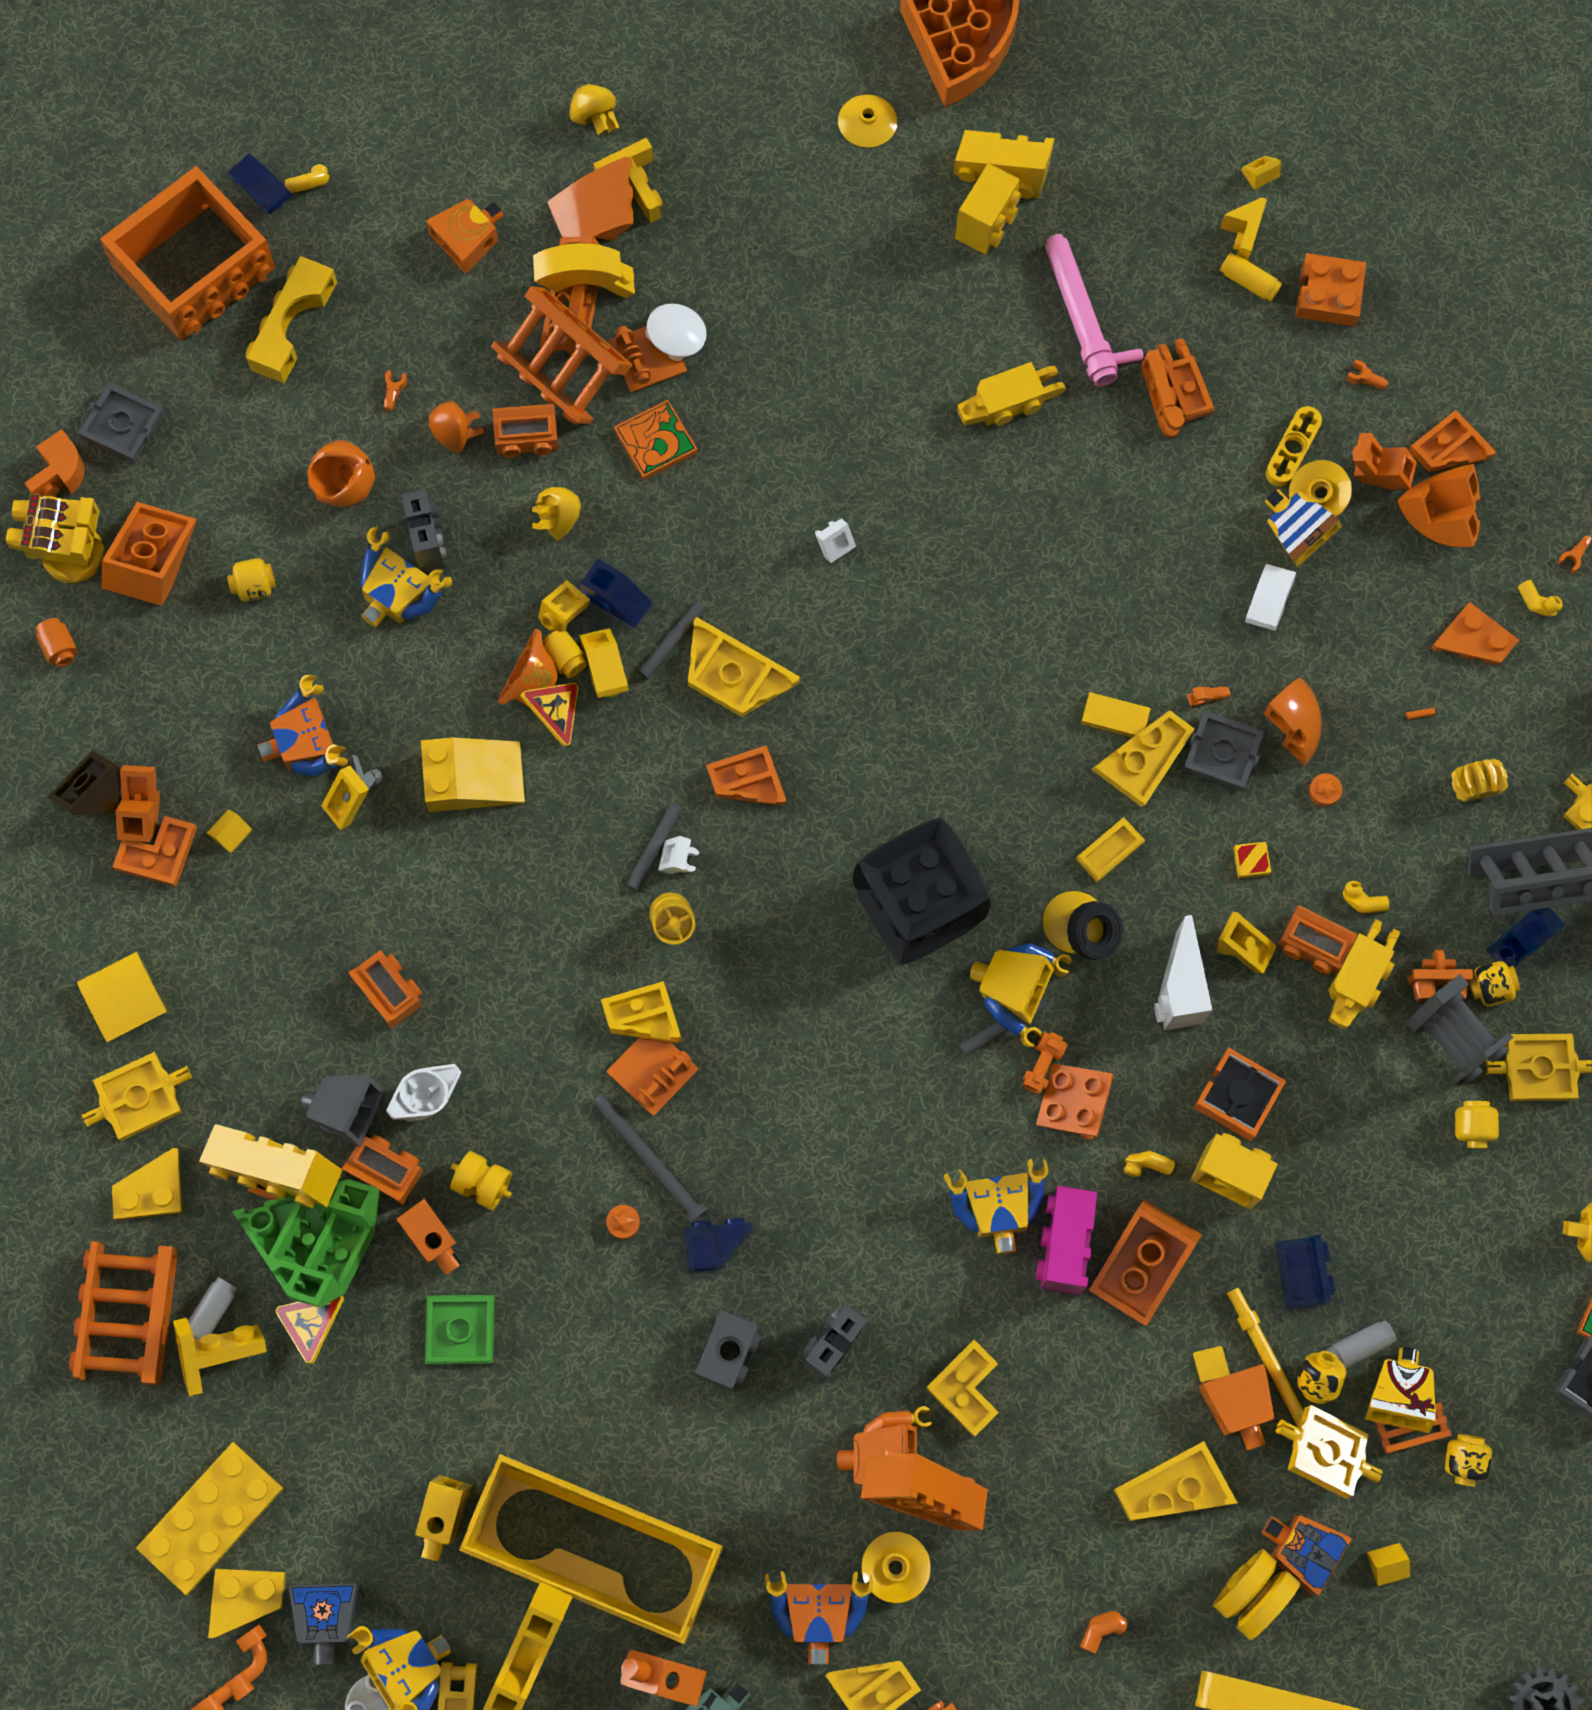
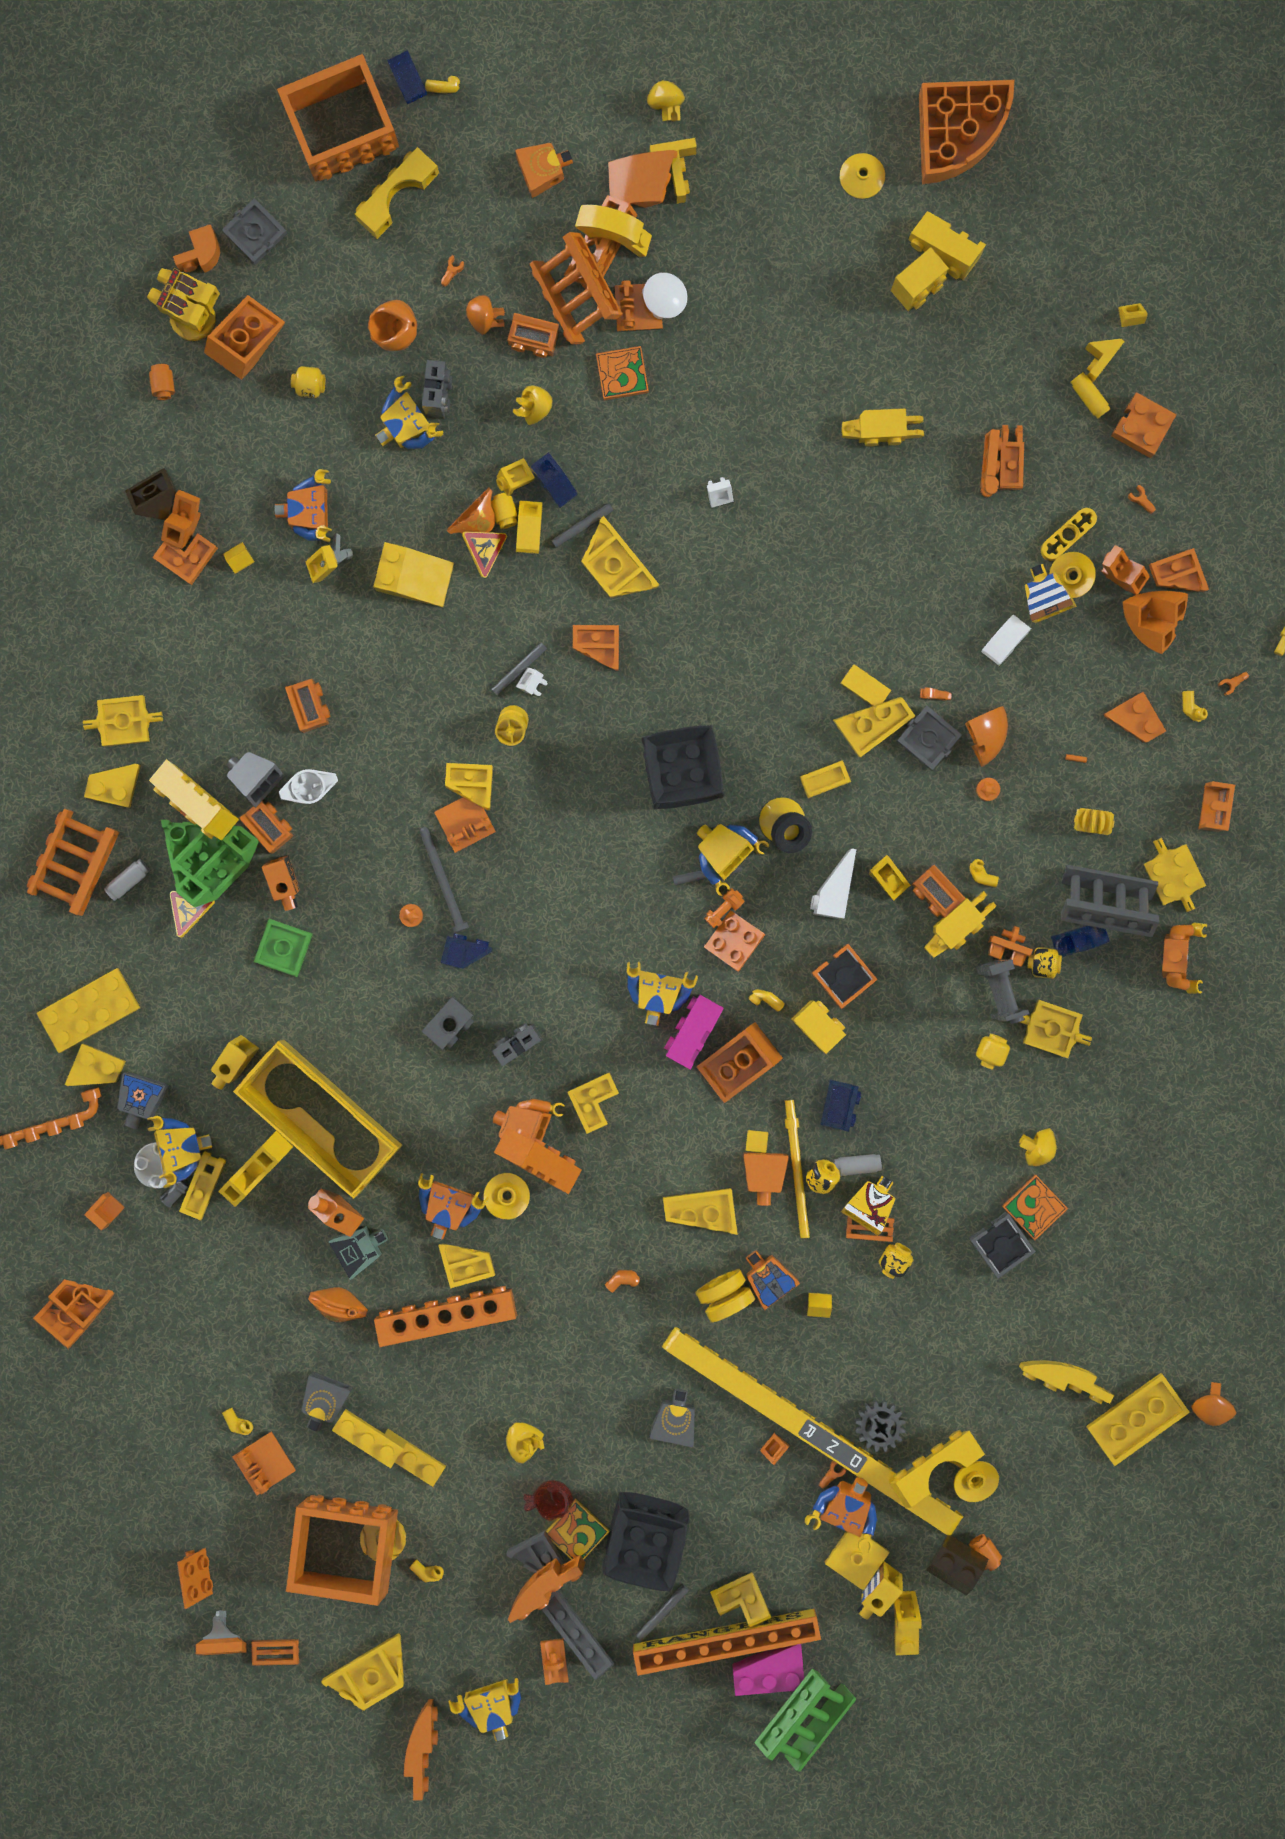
camera: 30 degrees right, 15 degrees up
yellow slope [77,952,167,1042] -> none
yellow bracket [173,1318,267,1396] -> none
yellow wheel [450,1150,512,1211] -> none
bright pink cylinder [1045,234,1143,387] -> none
yellow tile [1233,842,1271,879] -> none
plate [1276,1405,1383,1499] -> none

